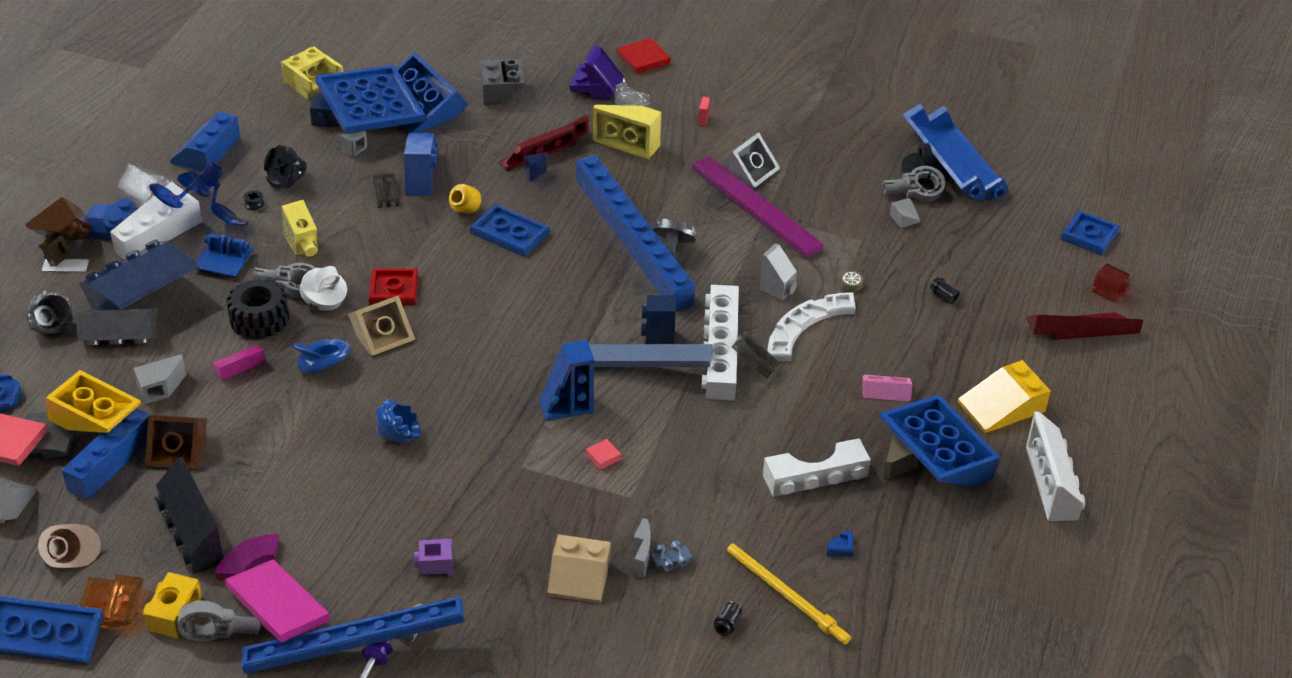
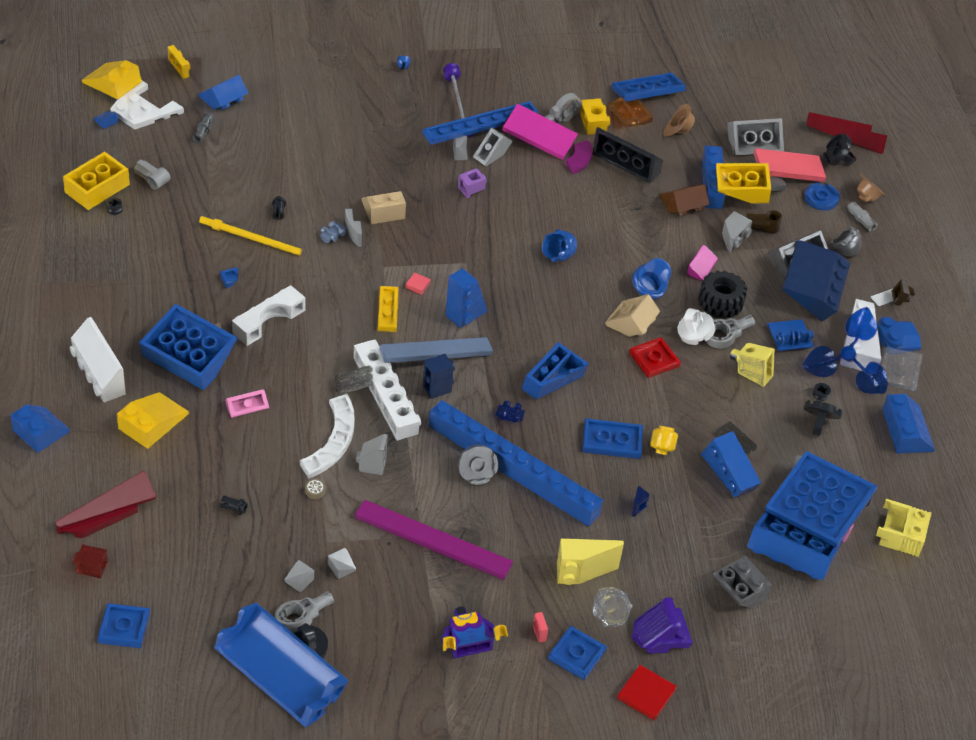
camera: 150 degrees right, 5 degrees up
reddish brown slope [25,197,94,241] -> none
dark red wedge [498,115,589,171] -> none
light grey slope [729,132,780,189] -> none
none -> blue slope [10,404,70,453]
none -> light grey slope [327,548,356,579]
none -> yellow tile [378,286,398,332]
none -> torso [441,606,508,659]
none -> light grey slope [473,128,512,166]
none -> clear blue piece [496,401,525,423]
none -> blue wedge [521,342,589,400]
none -> blue tile [548,626,607,680]
none -> dark brown piece [746,210,782,234]

